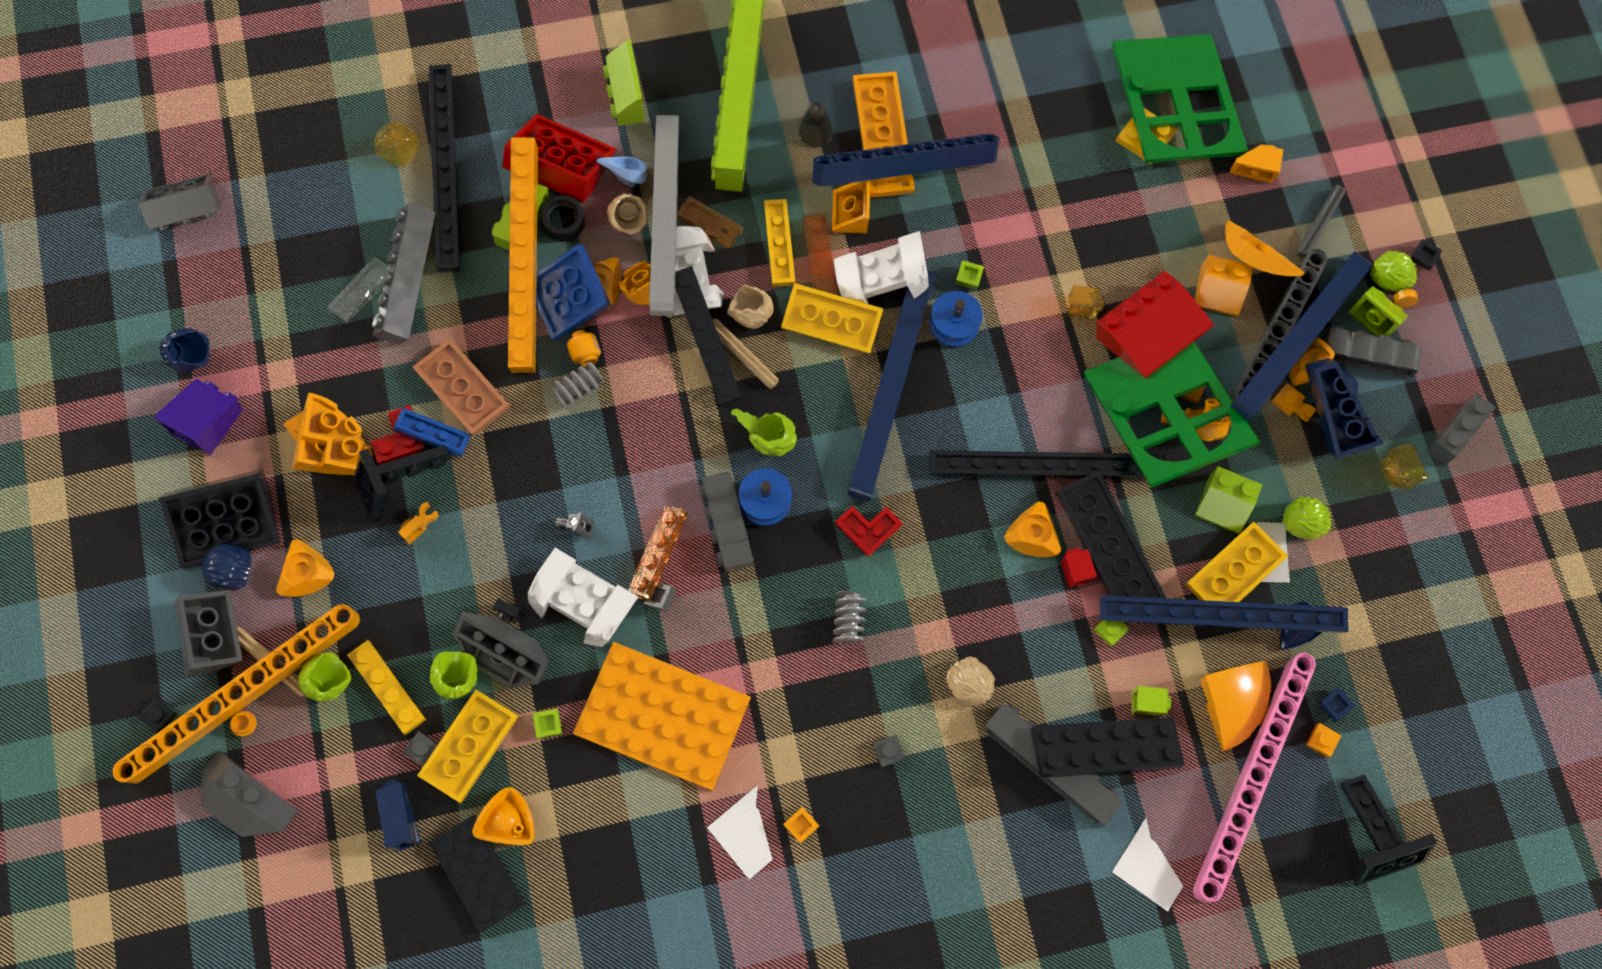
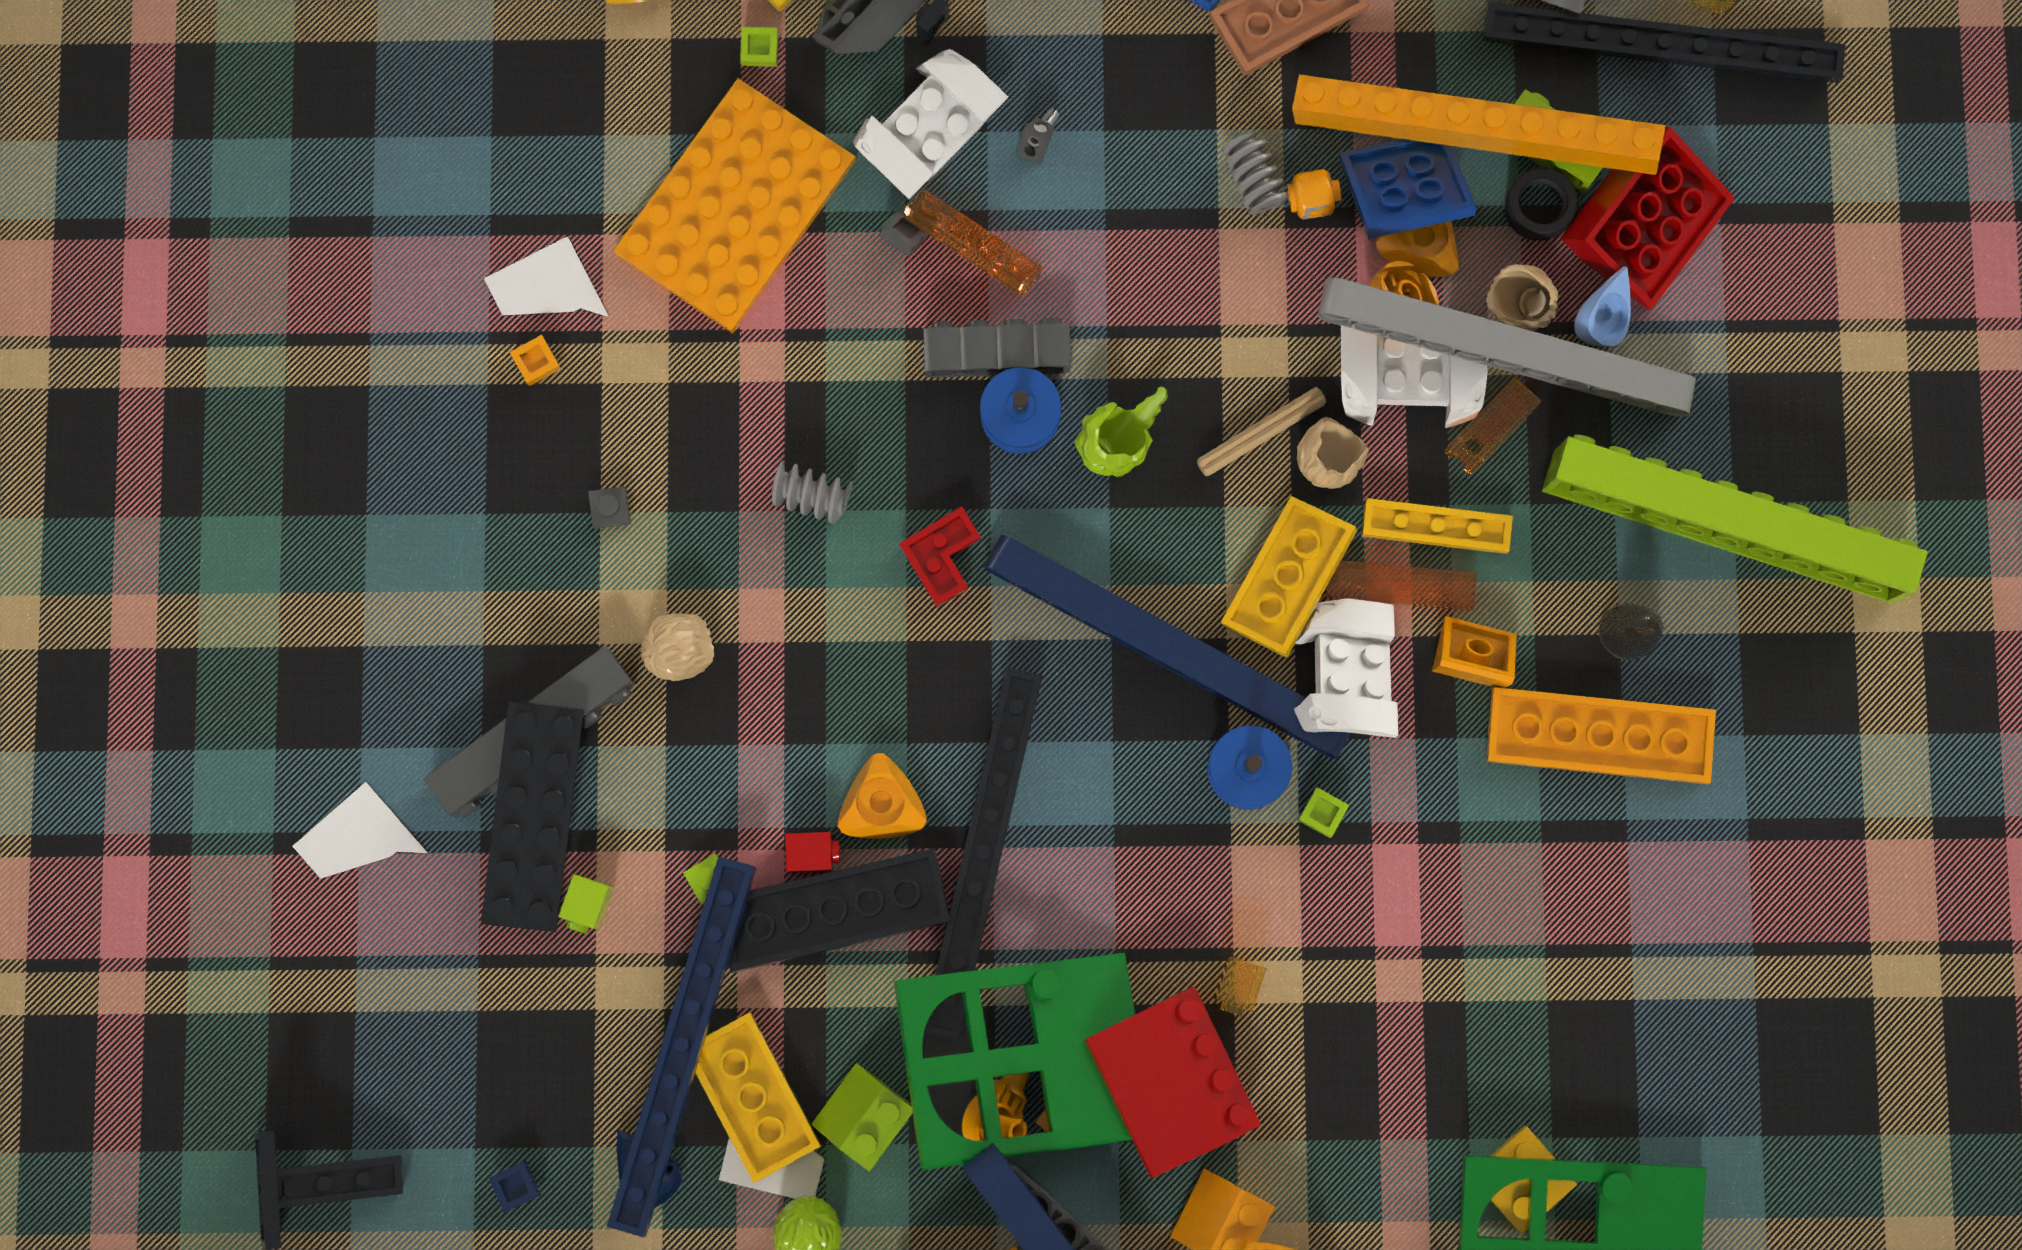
camera: 110 degrees right, 10 degrees up
lime slope [603,40,644,126] -> none
black plate [675,266,742,406] -> none
dark blue beam [812,134,999,186] -> none
bright pink beam [1193,652,1316,903] -> none
light orange brick [1200,661,1271,752] -> none
light orange plate [1306,723,1341,758] -> none

